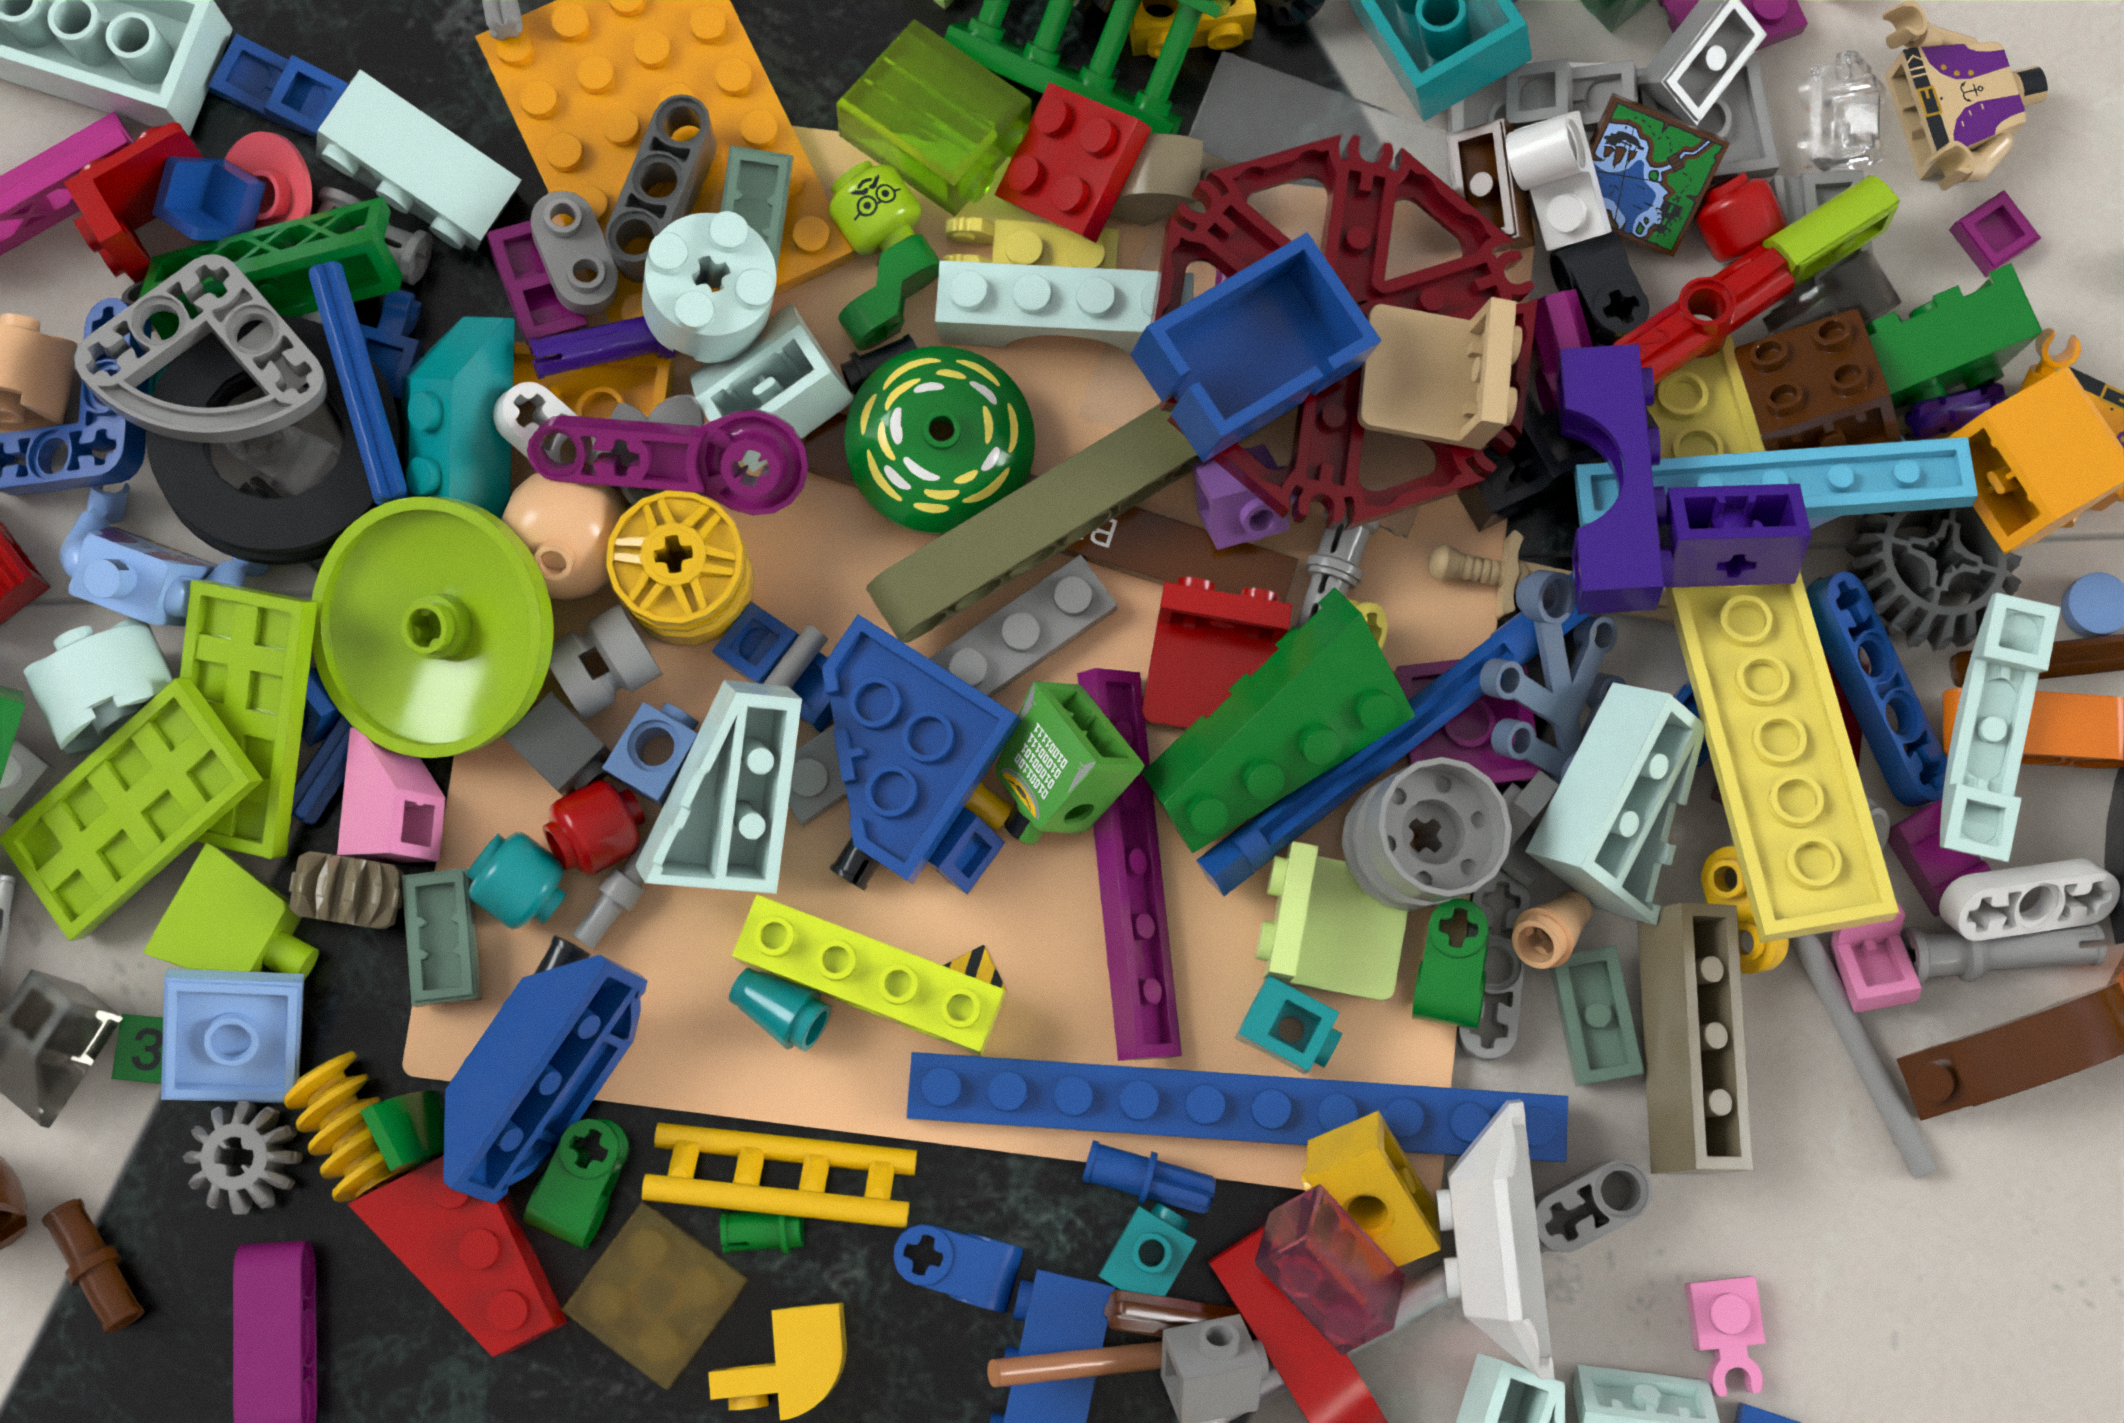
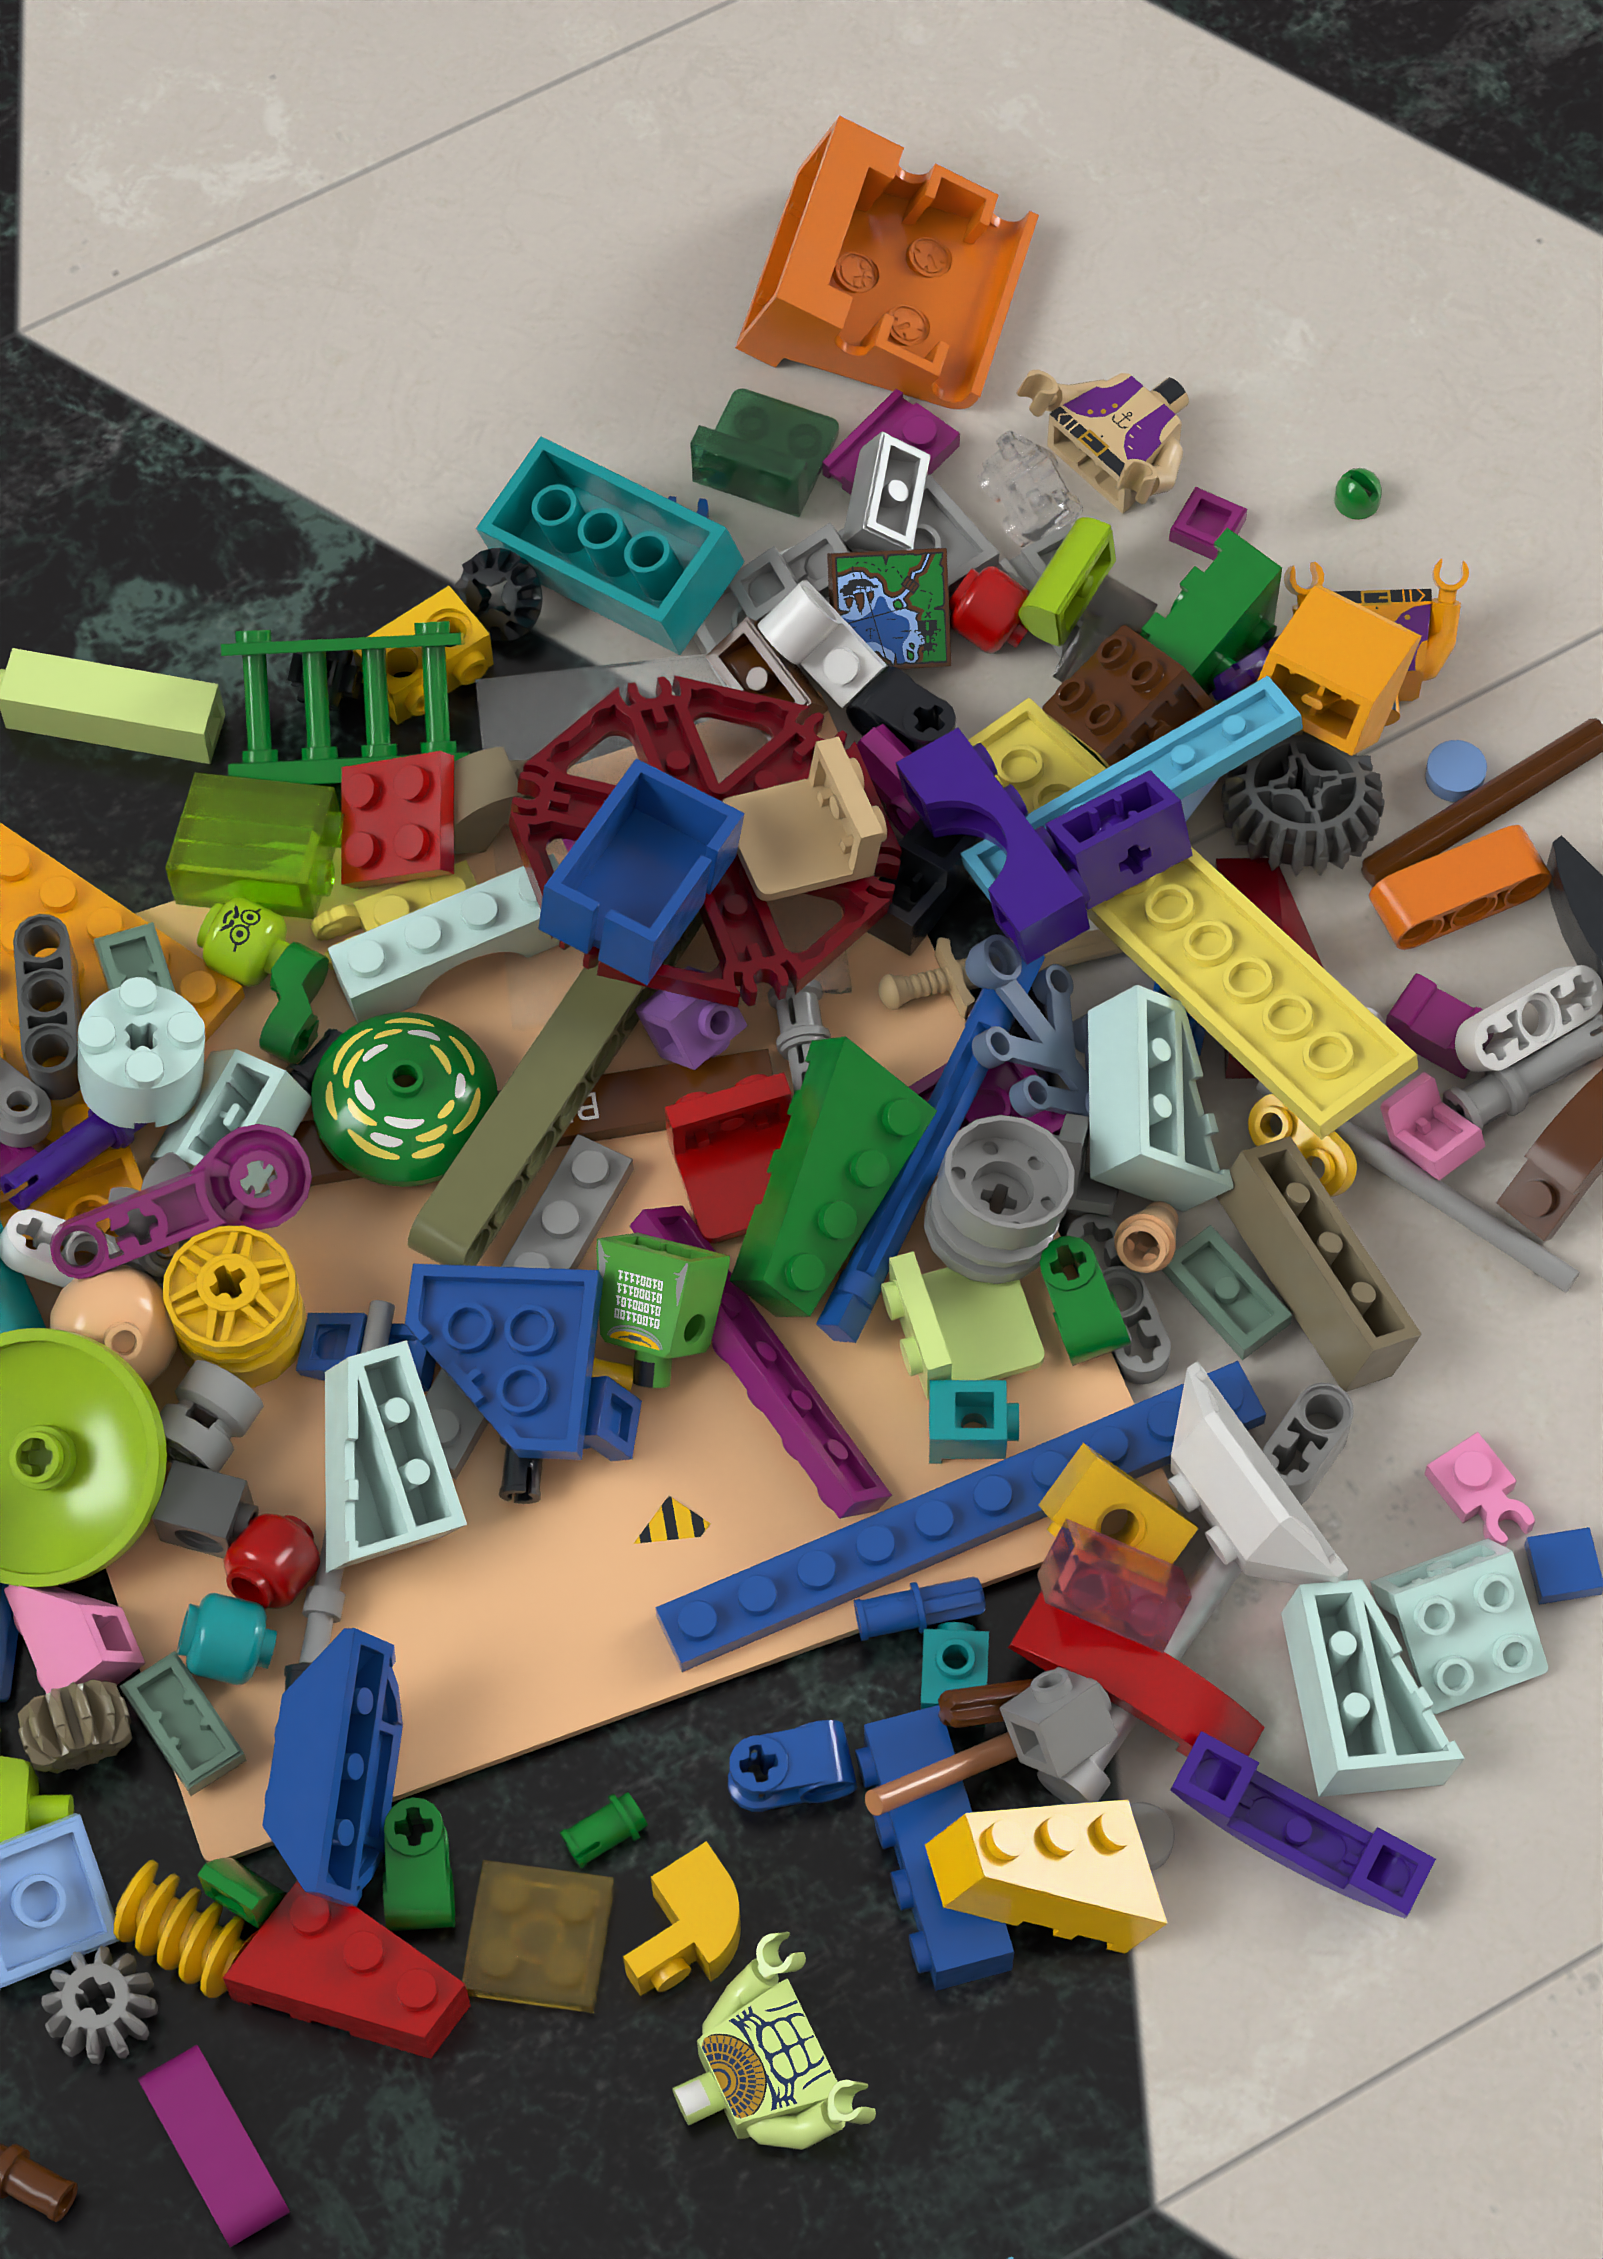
camera: 25 degrees left, 15 degrees down
medium blue brick [602,701,699,808] -> none
yellow bar [642,1122,917,1229] -> none
teal cone [729,967,831,1052] -> none
neon yellow brick [732,894,1005,1057] -> none
red piece [1612,245,1795,385] -> none
blue beam [1806,571,1948,807] -> none
light aqua slope [1940,593,2061,863] -> none

